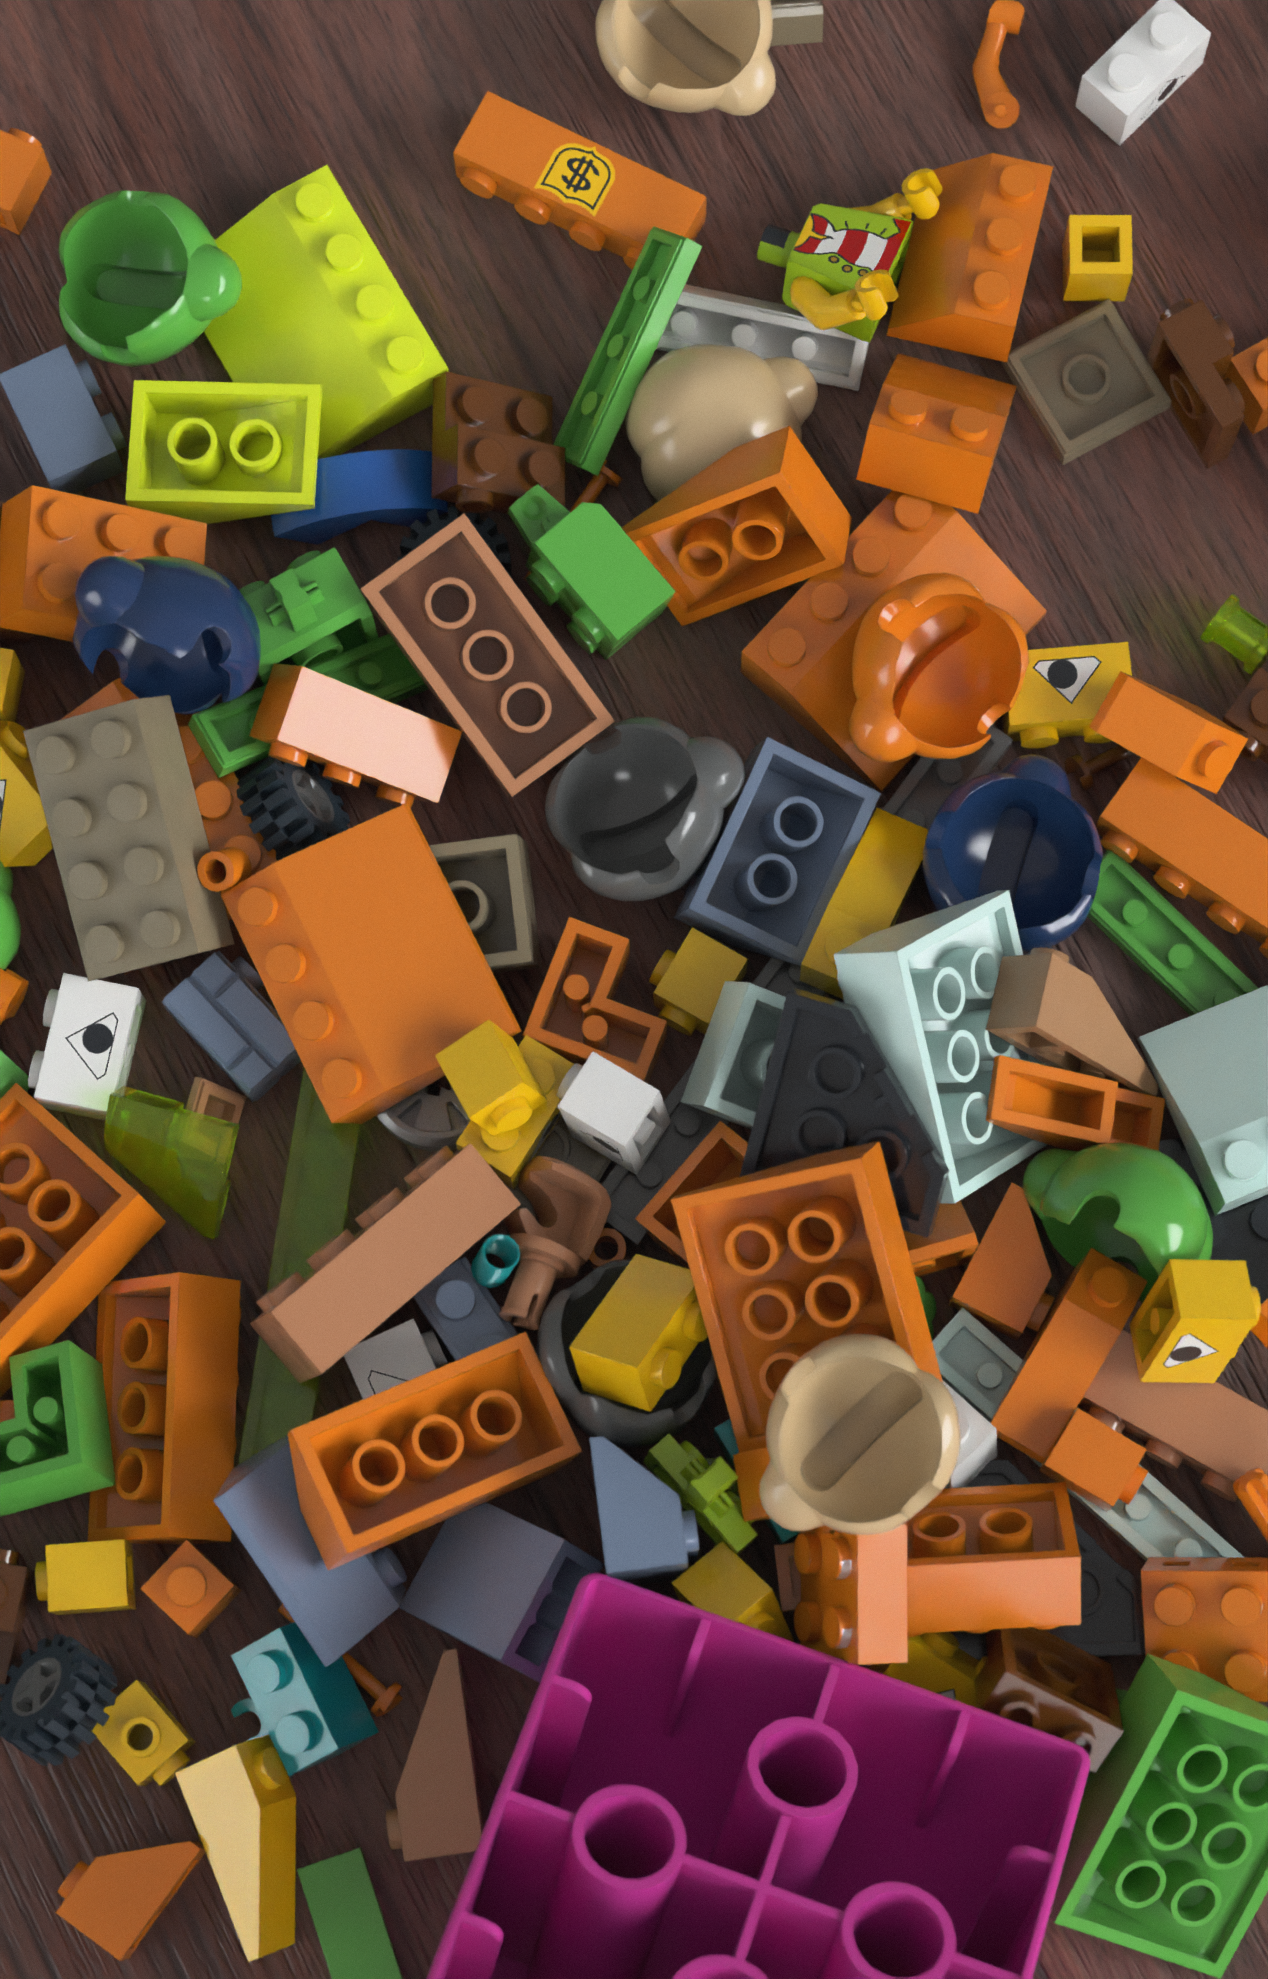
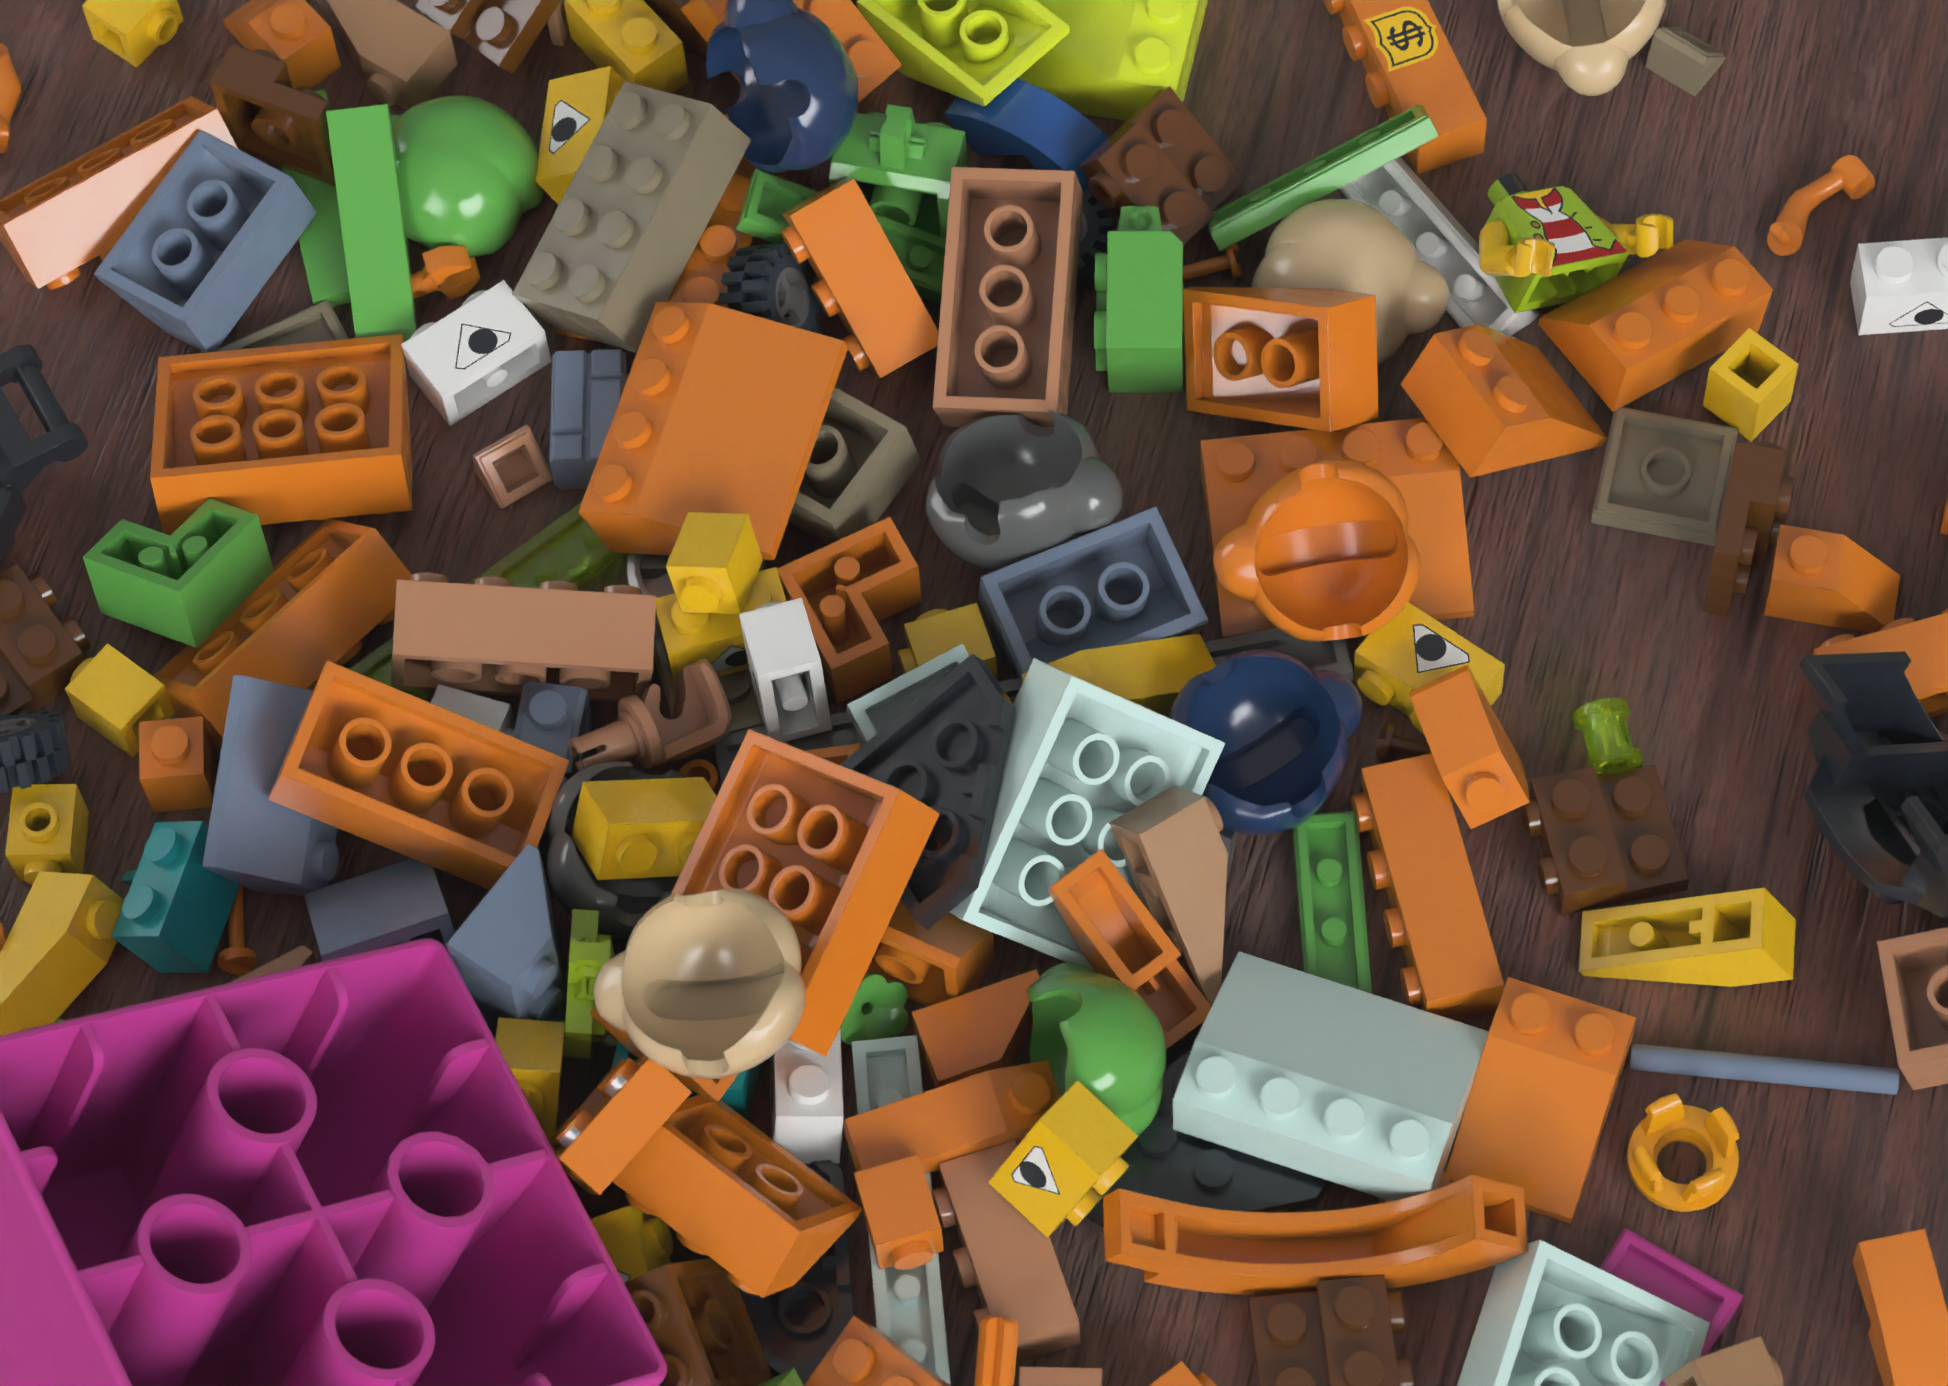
camera: 45 degrees right, 15 degrees down
clear neon green slope [104,1086,240,1239] -> none
orange piece [197,847,251,892] -> none
teal piece [471,1234,520,1288] -> none

